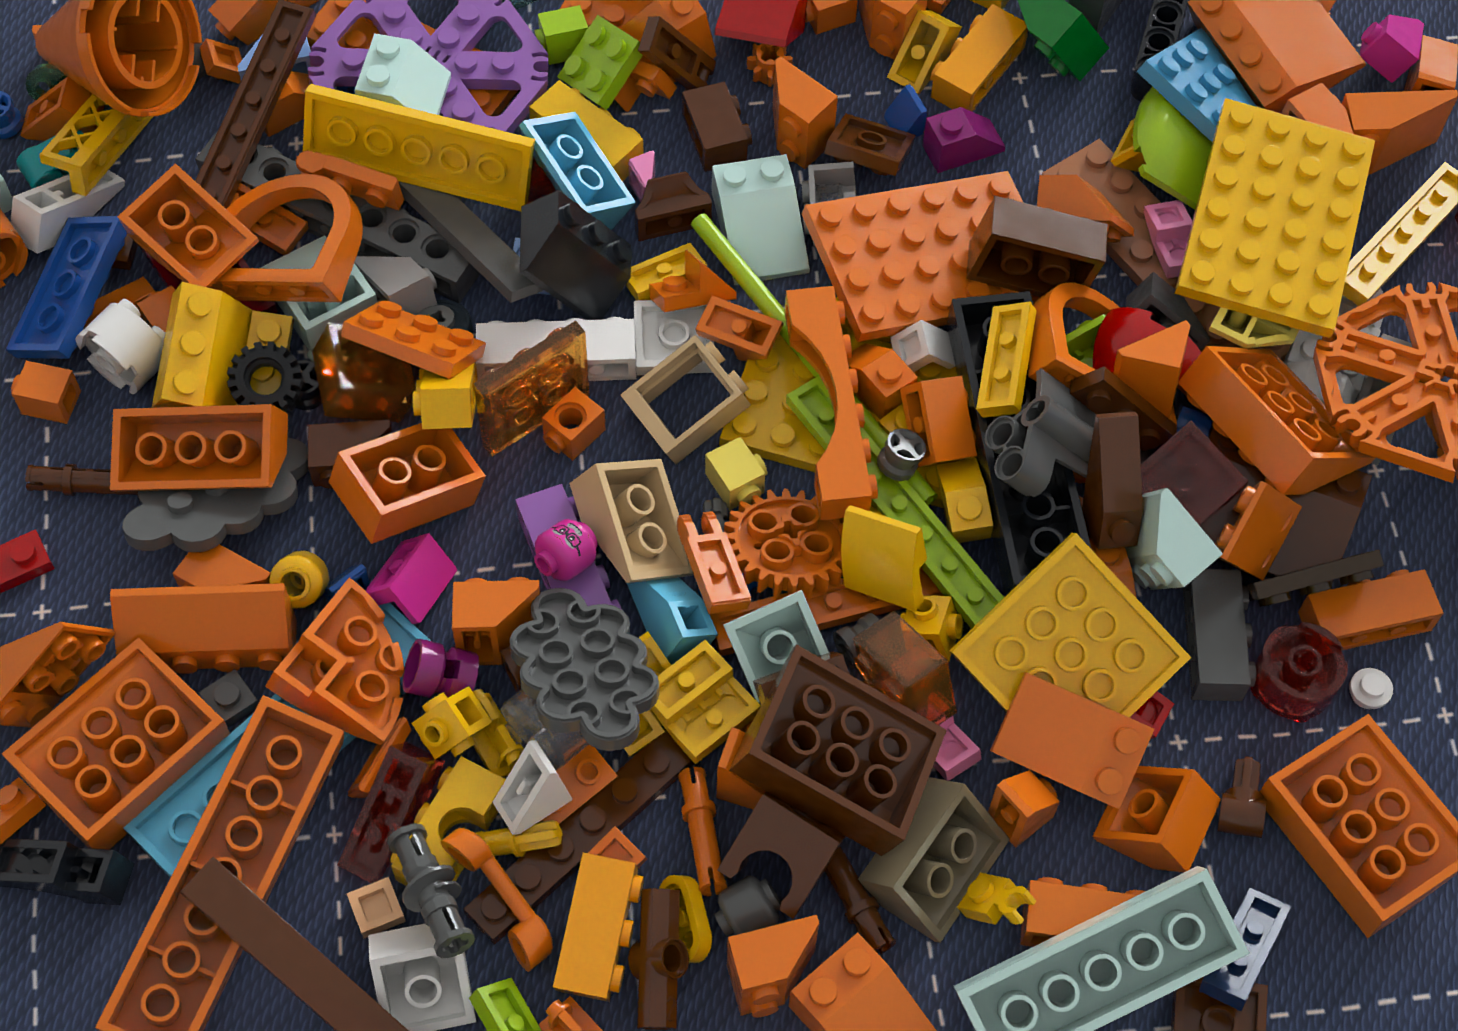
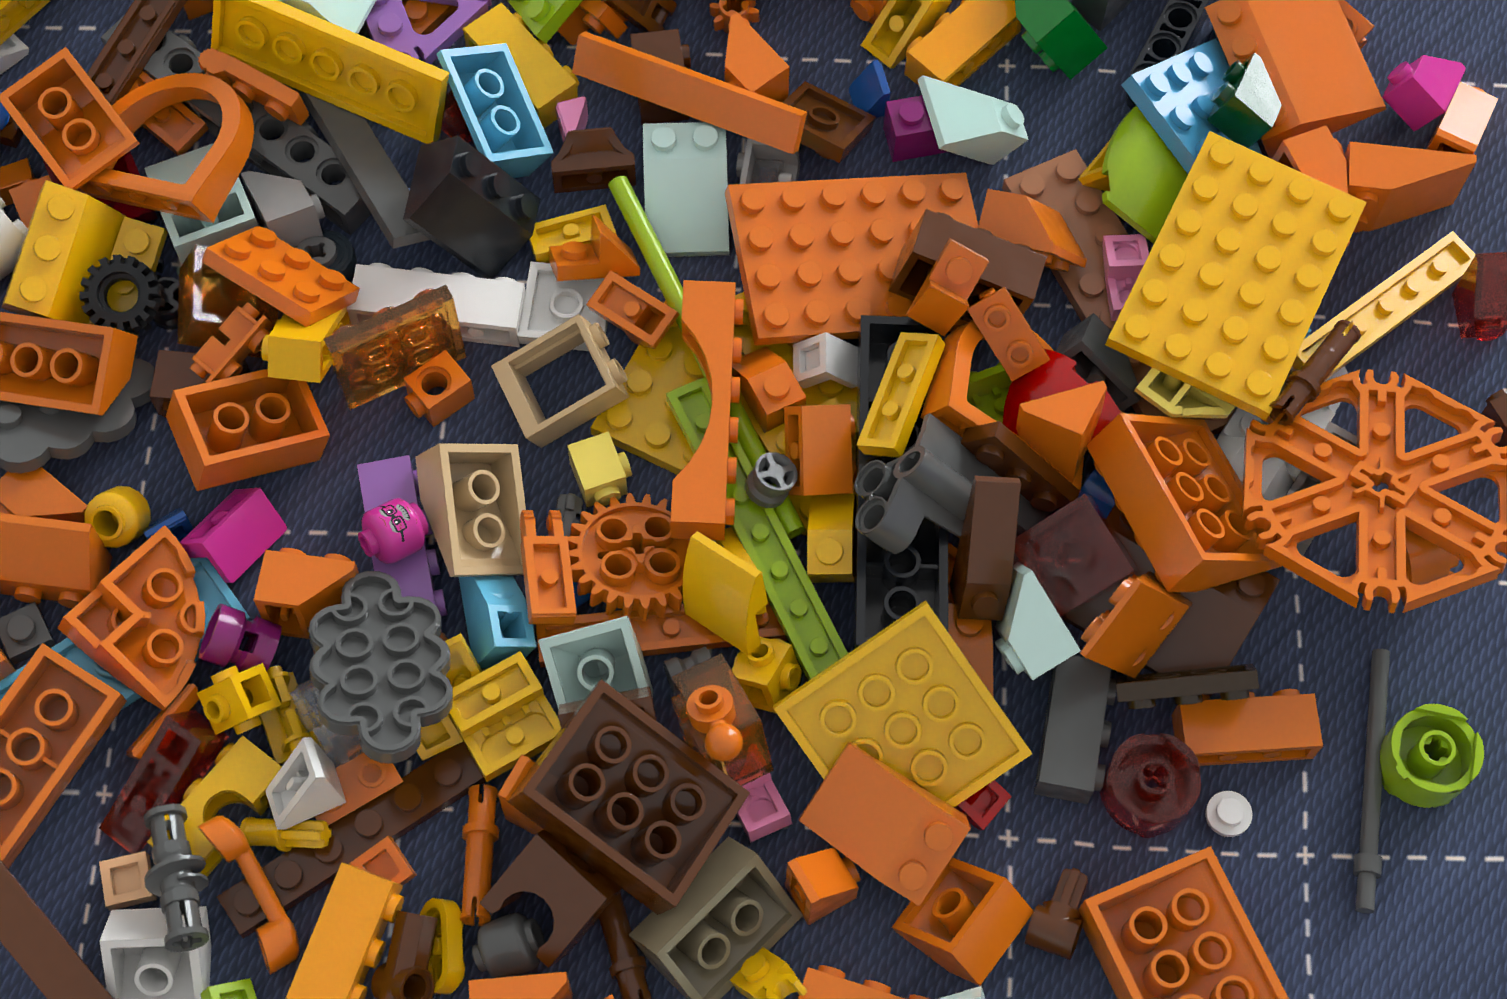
camera: 10 degrees right, 5 degrees up
none -> orange hinge [190,302,274,383]
none -> orange tile [572,31,807,154]
none -> orange plate [686,685,743,761]
none -> orange slope [906,238,989,336]
none -> light aqua slope [917,75,1029,165]
none -> orange hinge [967,287,1050,381]
none -> dark green slope [1207,52,1282,148]
none -> reddish brown pin [1269,320,1361,426]

